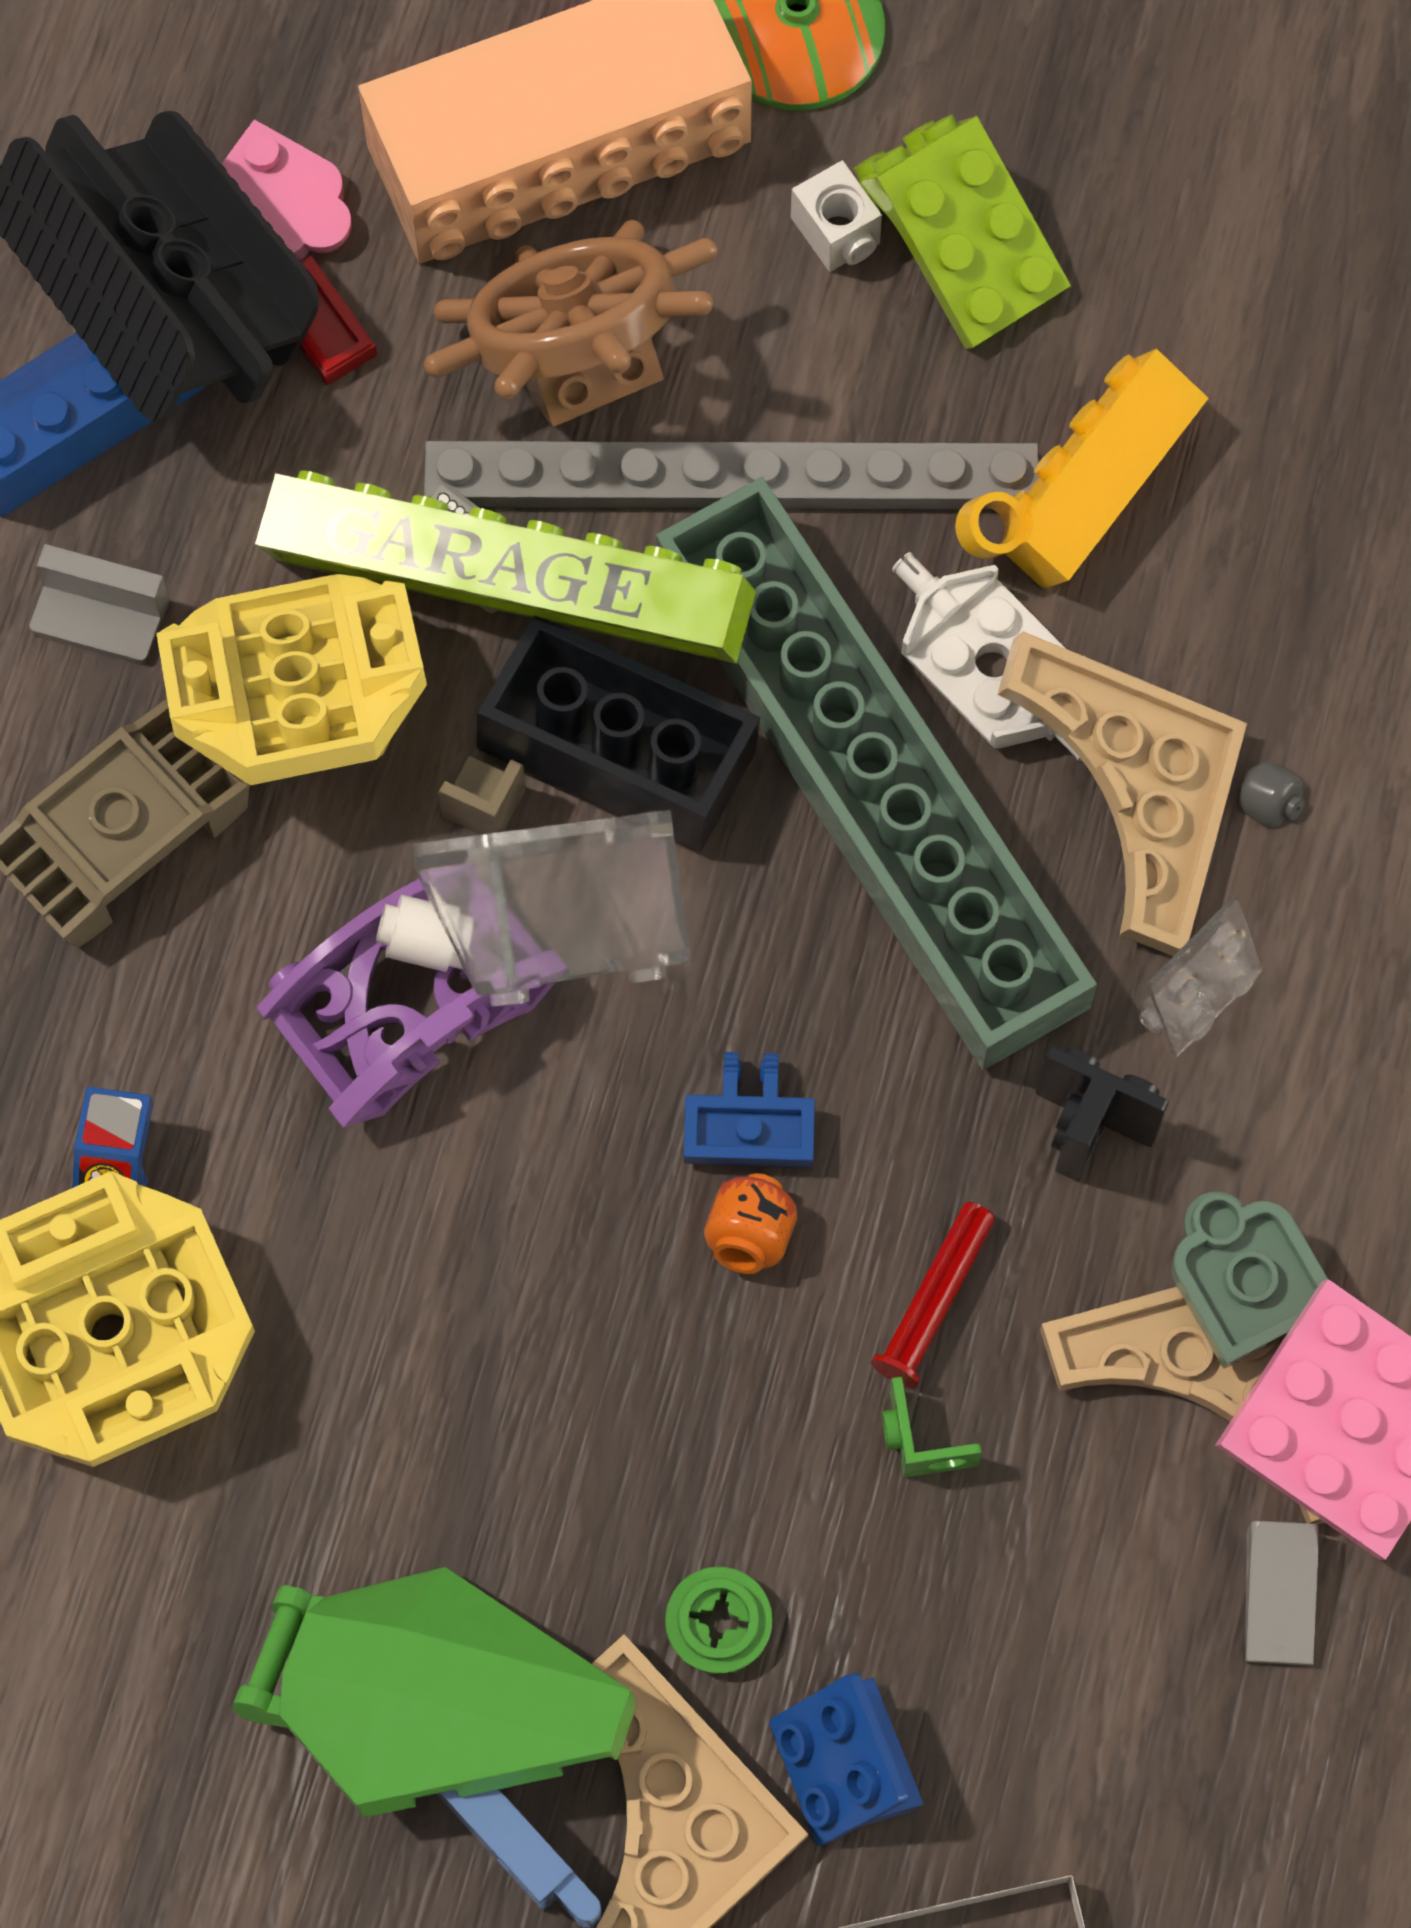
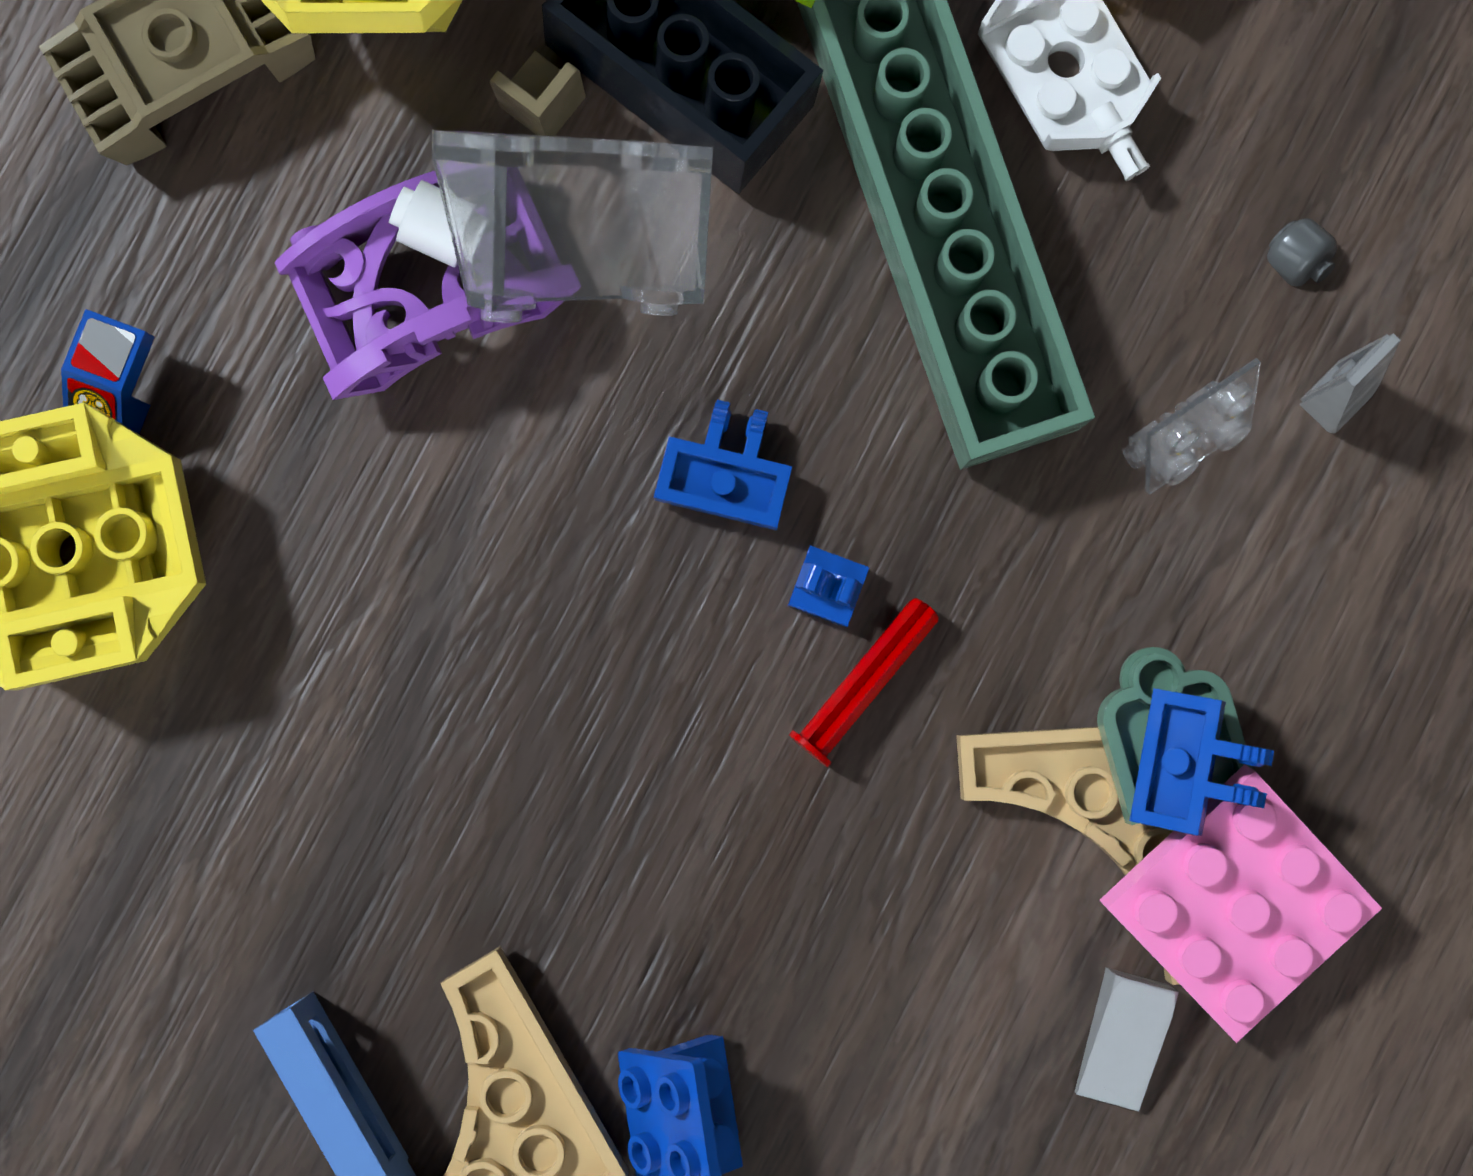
camera: 15 degrees right, 15 degrees up
bright green windscreen [232,1567,636,1818] -> none
bright green gear [665,1567,772,1675] -> none
orange head [704,1173,797,1274] -> none
bright green bracket [882,1376,982,1477] -> none
tan plate [997,631,1247,957] -> none
black bracket [1035,1046,1169,1182] -> none
none -> blue tile [788,545,870,627]
none -> blue hinge [1129,688,1274,836]
none -> light grey slope [1299,333,1401,433]

